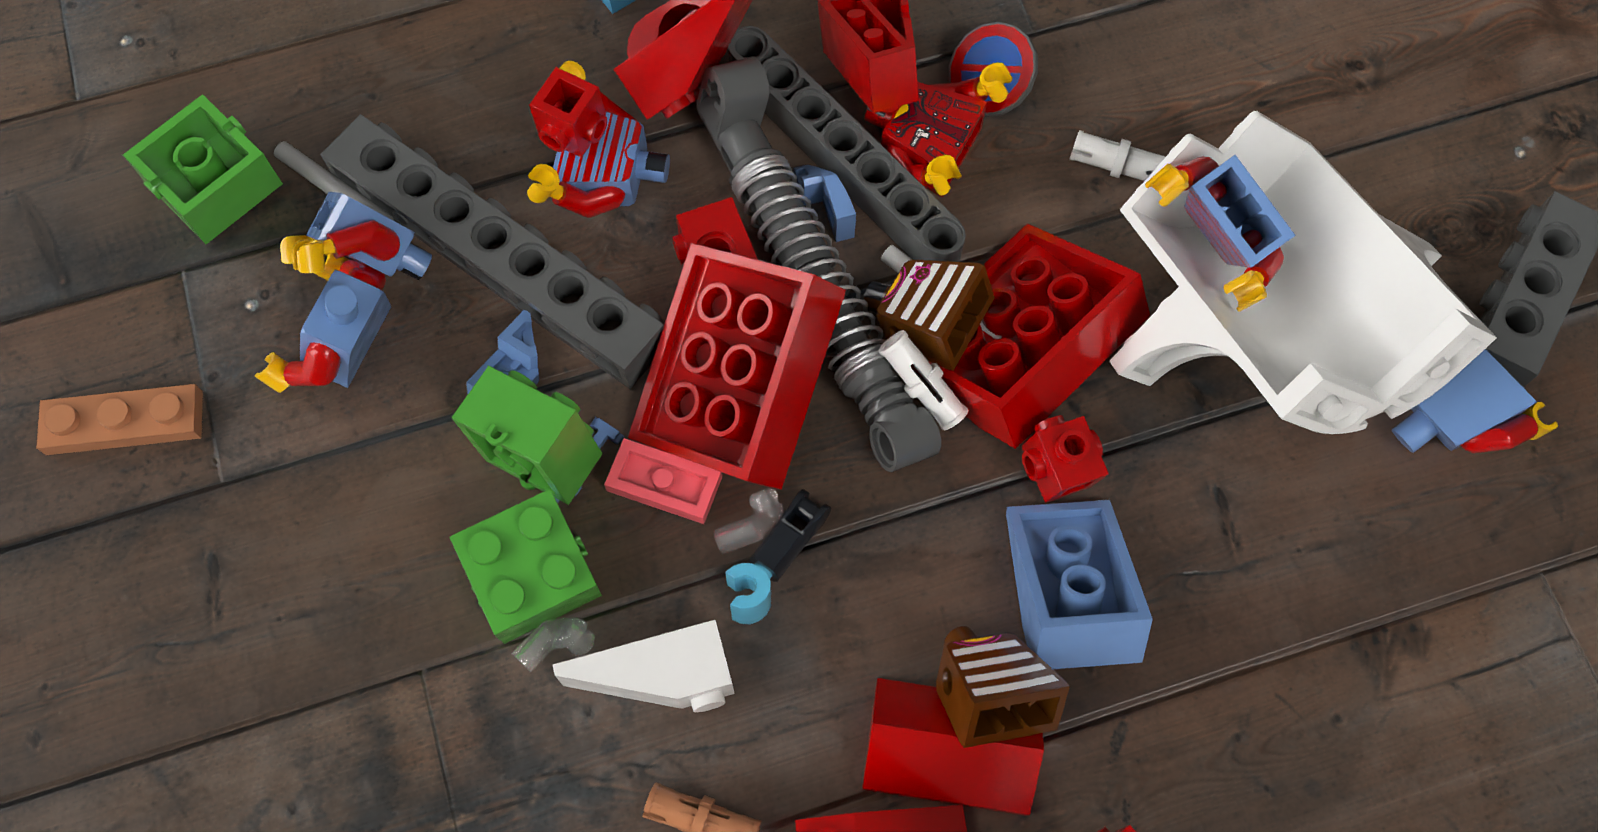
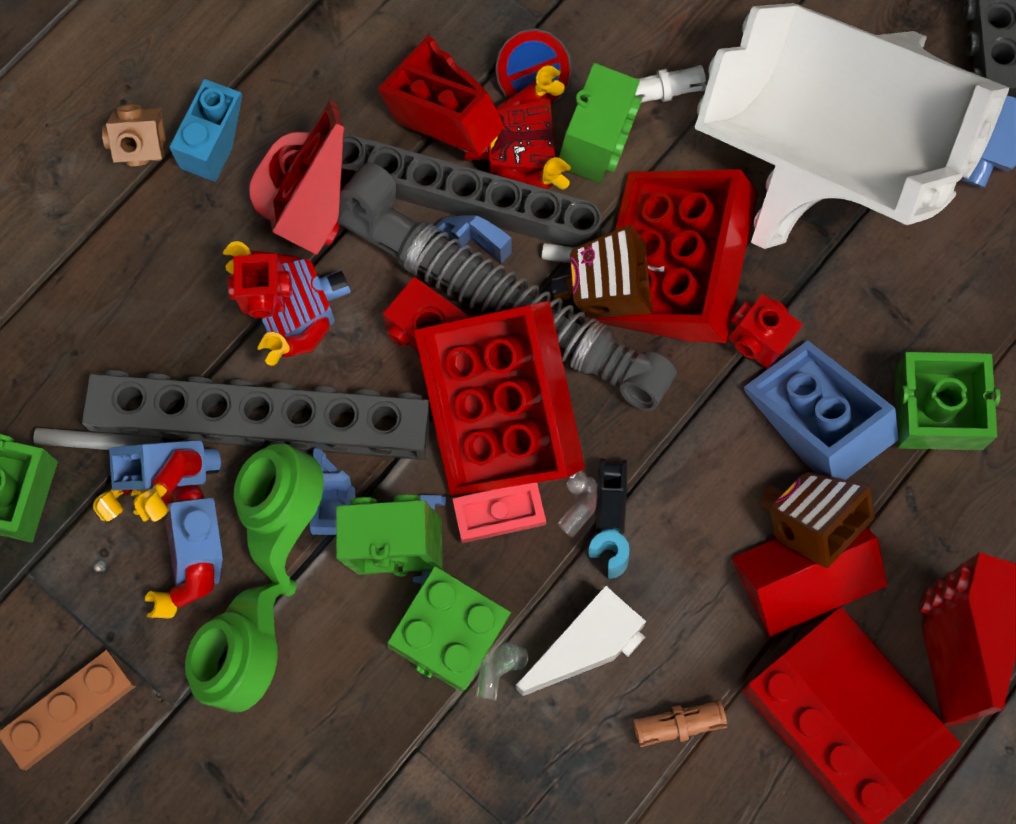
camera: 30 degrees left, 5 degrees up
white pin [878,330,969,431] -> none
torso [1145,155,1296,312] -> none
none -> bright green piece [185,443,324,713]
none -> bright green brick [559,63,642,184]
none -> bright green brick [894,352,1000,450]

